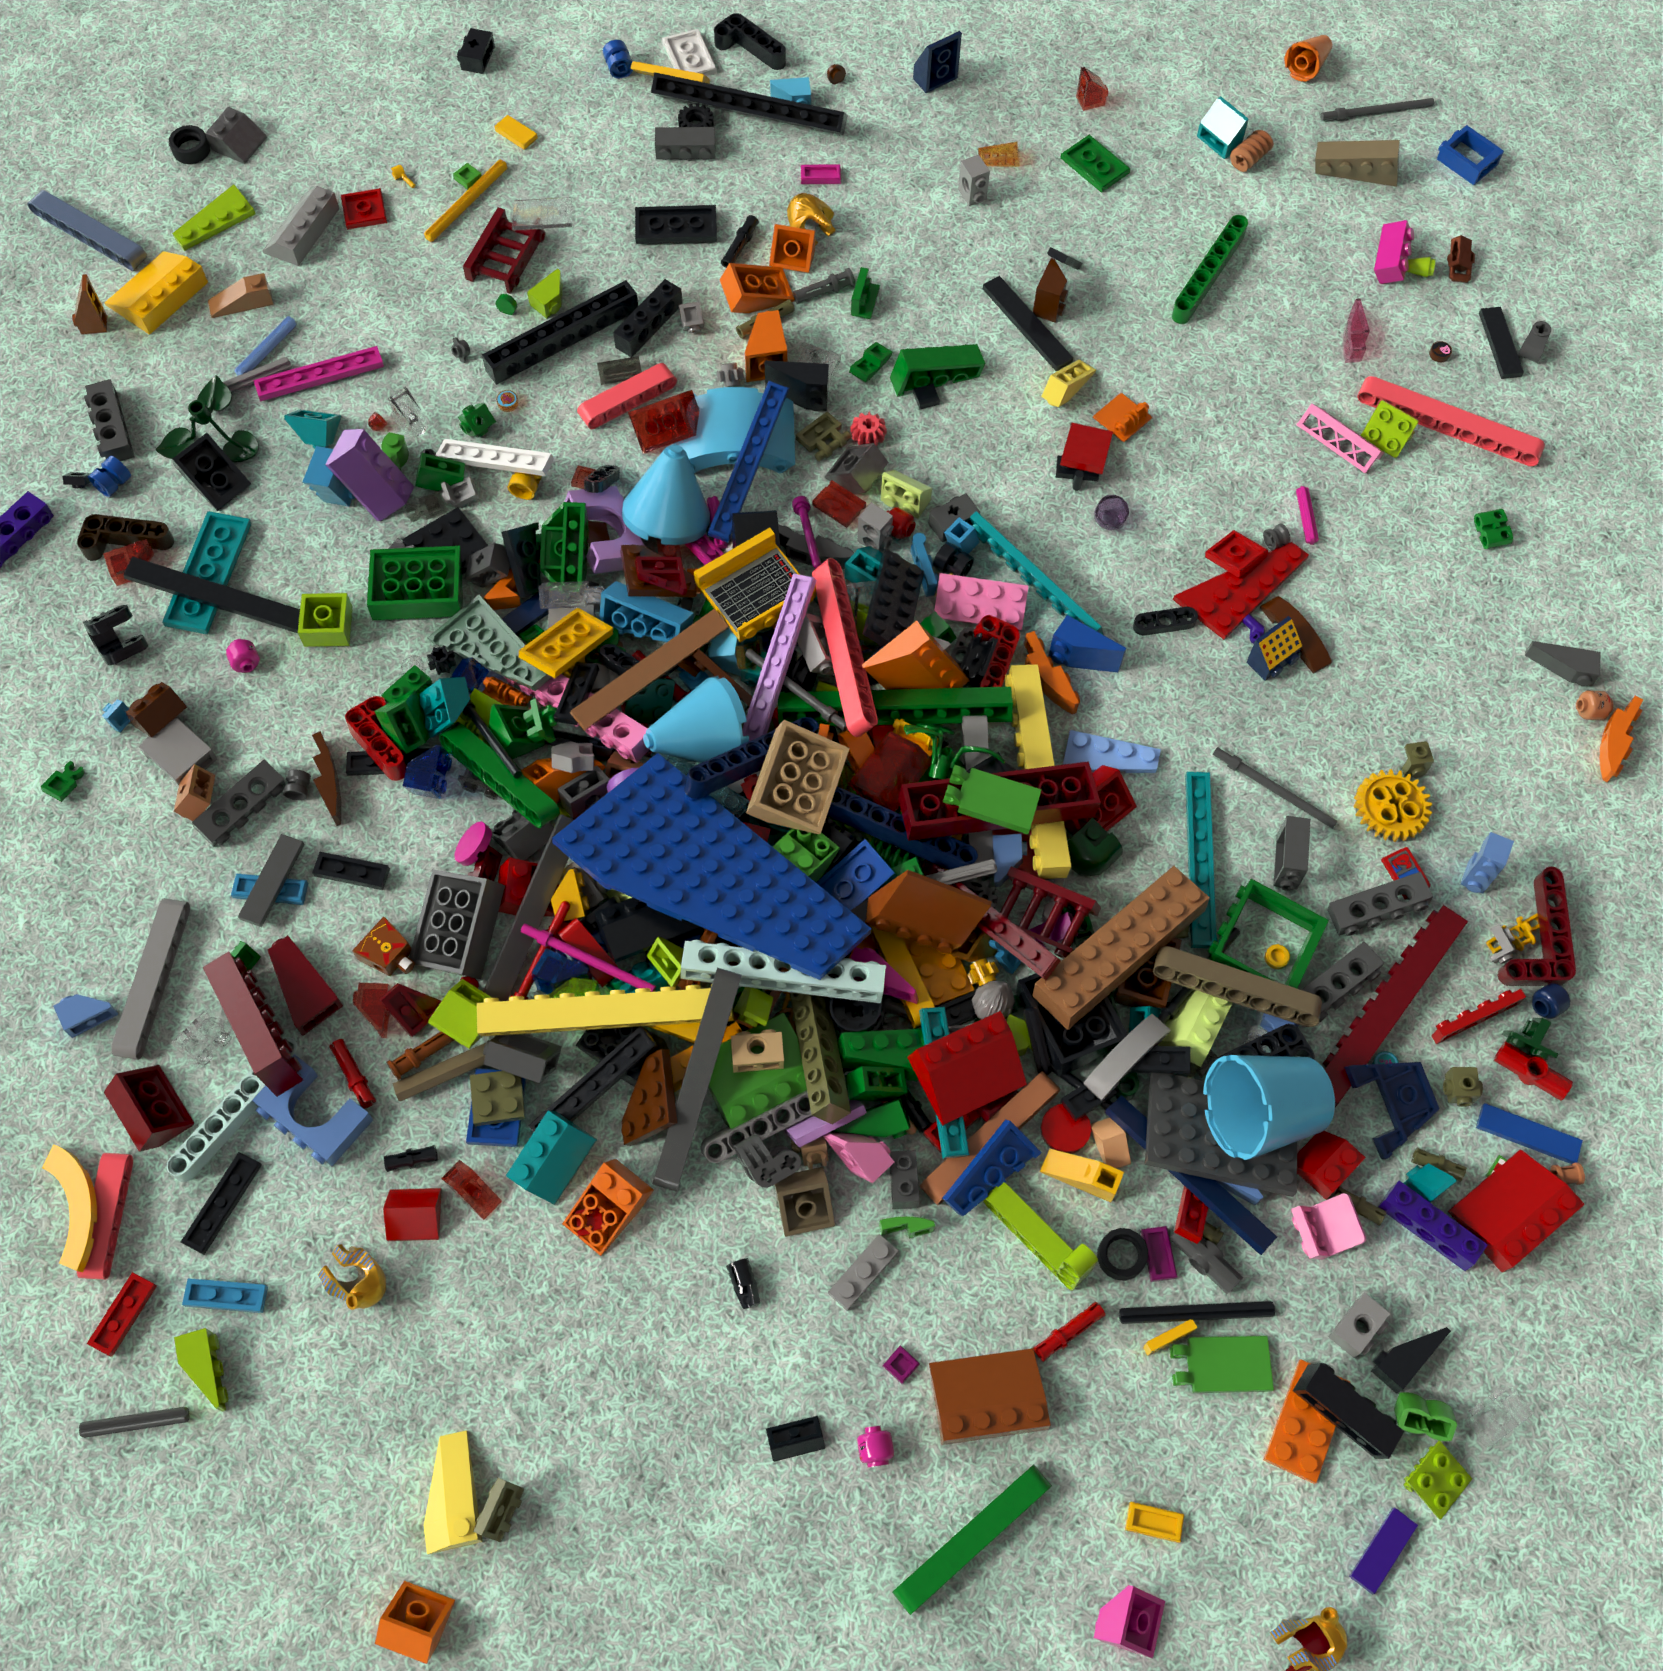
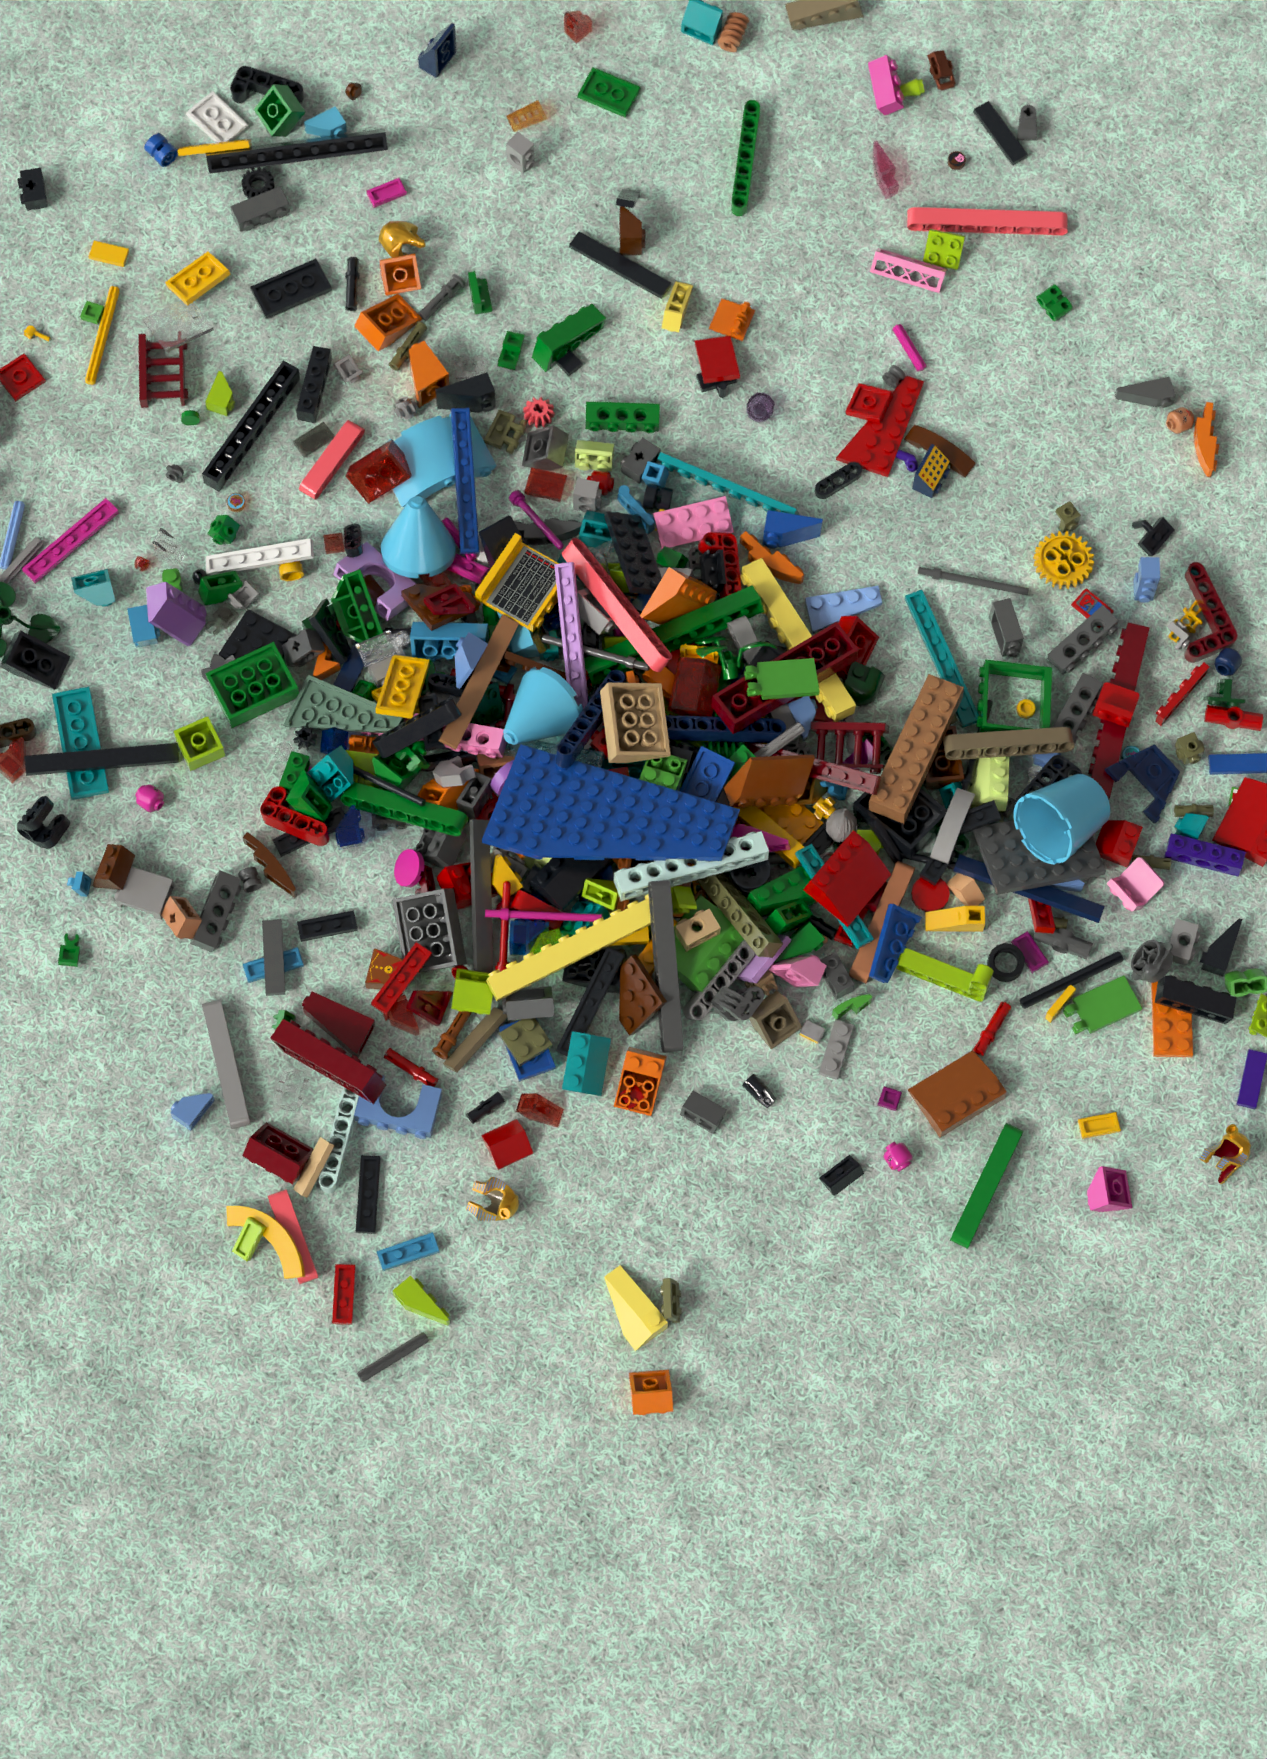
camera: 25 degrees left, 5 degrees up
none -> yellow plate [165,251,231,306]
none -> lime tile [232,1217,266,1262]
none -> green brick [253,85,306,137]
none -> tan tile [293,1137,334,1198]
none -> red plate [371,942,432,1015]
none -> black beam [372,698,462,758]
none -> medium blue slope [455,632,488,689]
none -> green brick [585,401,660,433]
none -> dark grey hinge [680,1090,727,1134]
none -> flat silver piece [799,1020,826,1044]
none -> red bracket [1093,682,1140,727]
none -> dark grey piece [1131,940,1173,983]
none -> black plate [1132,517,1175,557]

